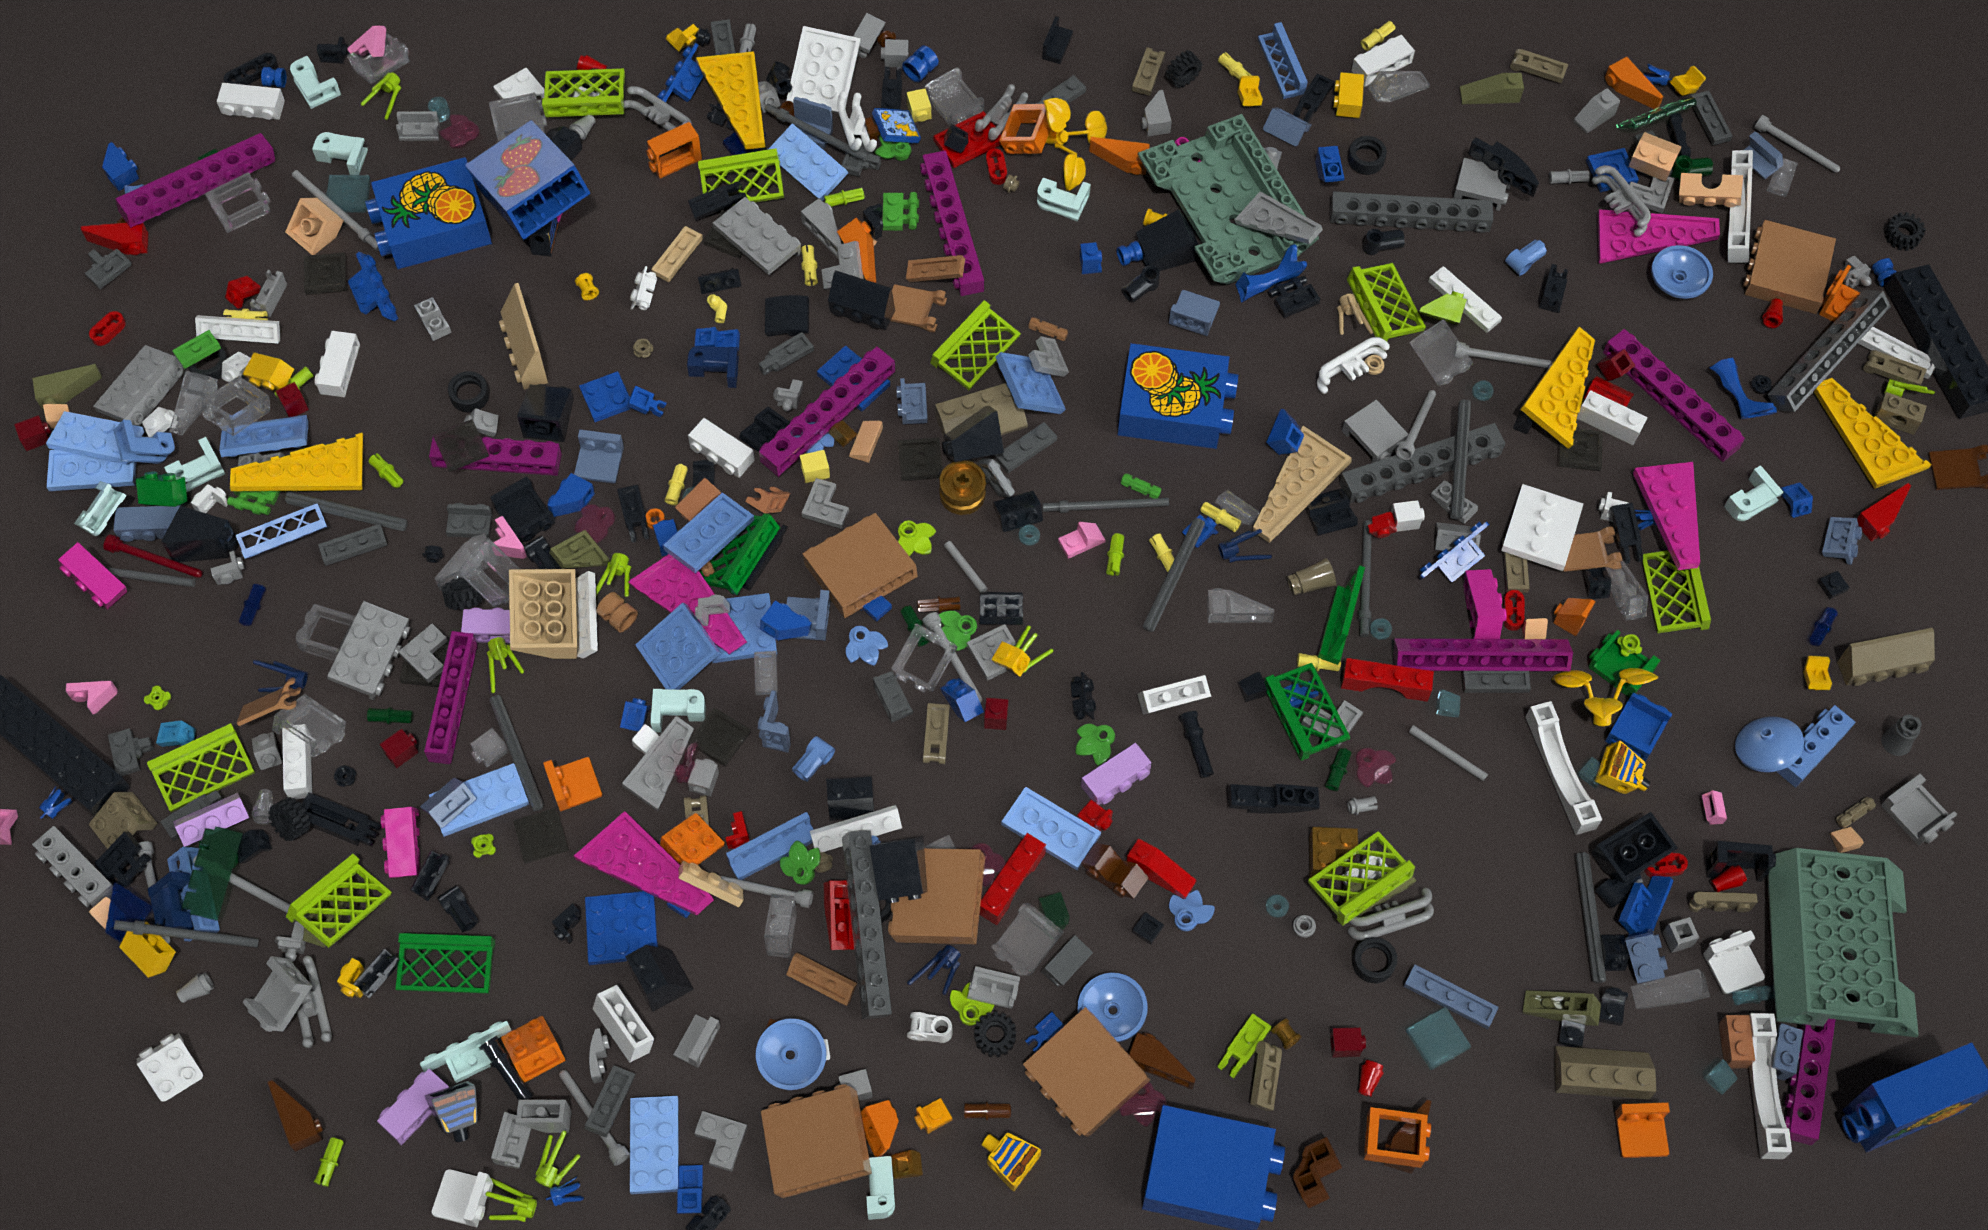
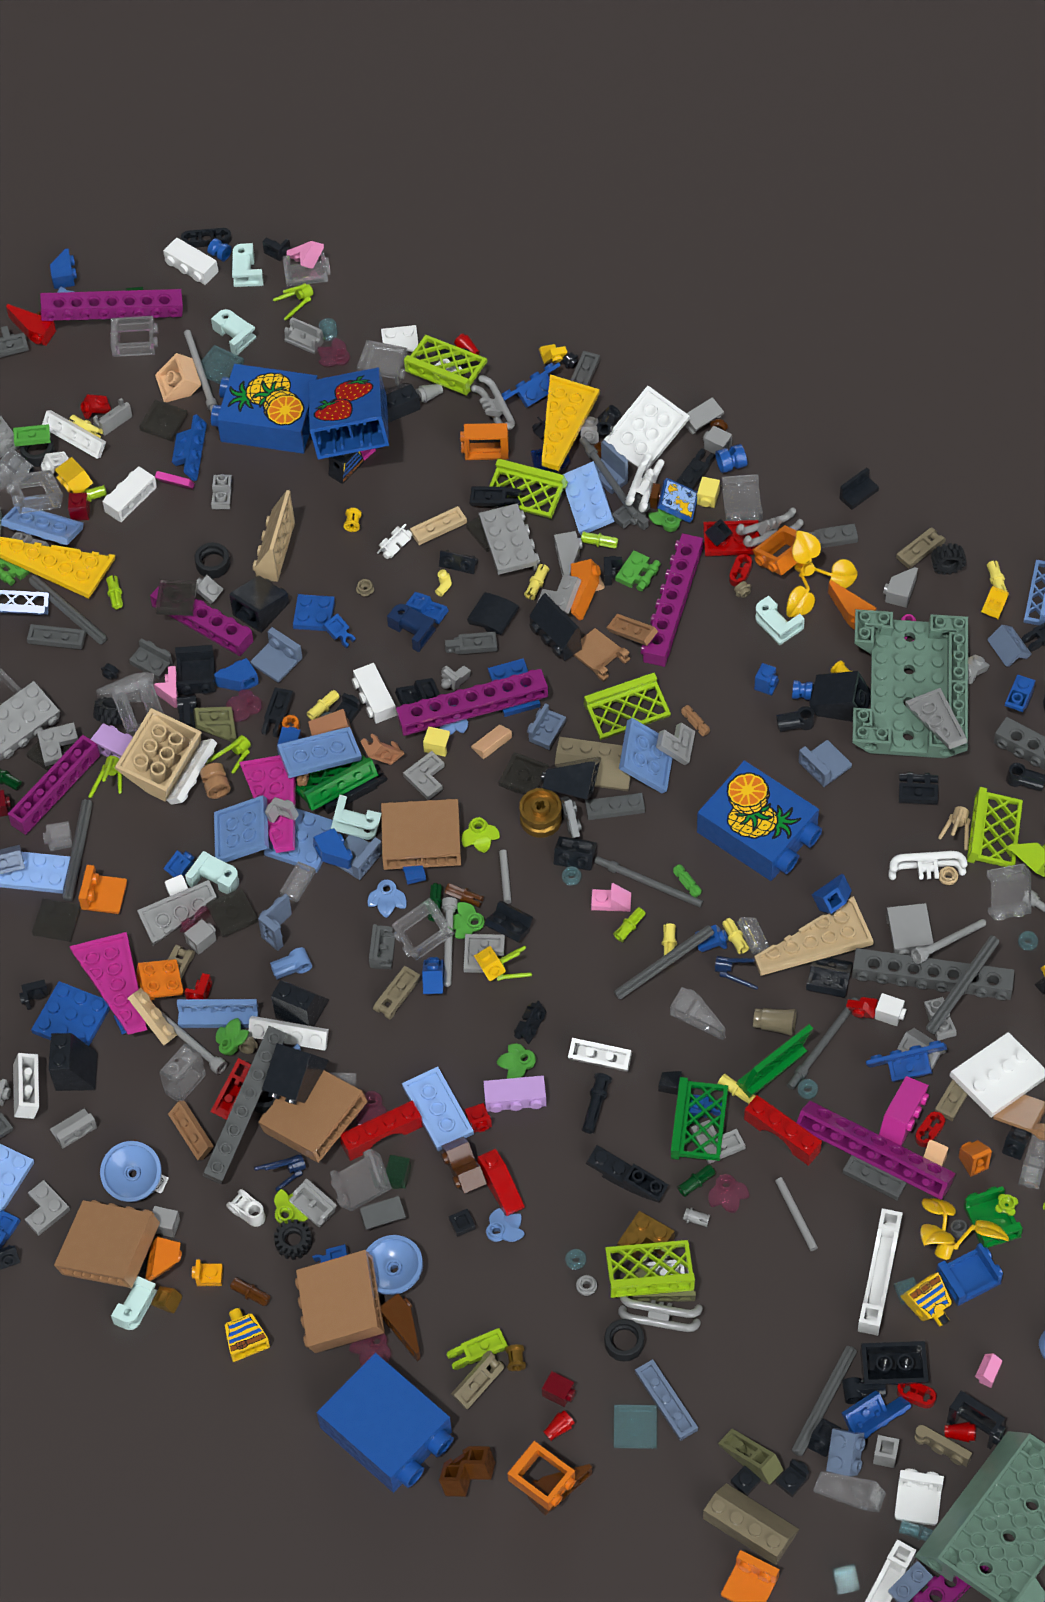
camera: 35 degrees right, 5 degrees down
lime plate [471,834,496,858] -> none
light grey axle [739,24,756,53] -> none
pearl gold slope [829,420,858,447] -> none
dark red brick [984,698,1008,730] -> none
blue animal [1235,244,1307,303] -> none
clear light blue slope [1437,689,1460,718] -> none
nougat brick [1719,1015,1755,1069] -> none
none -> dark pink tile [155,471,195,490]
none -> light aqua piece [331,795,382,840]
none -> dark grey hinge [950,1219,967,1238]

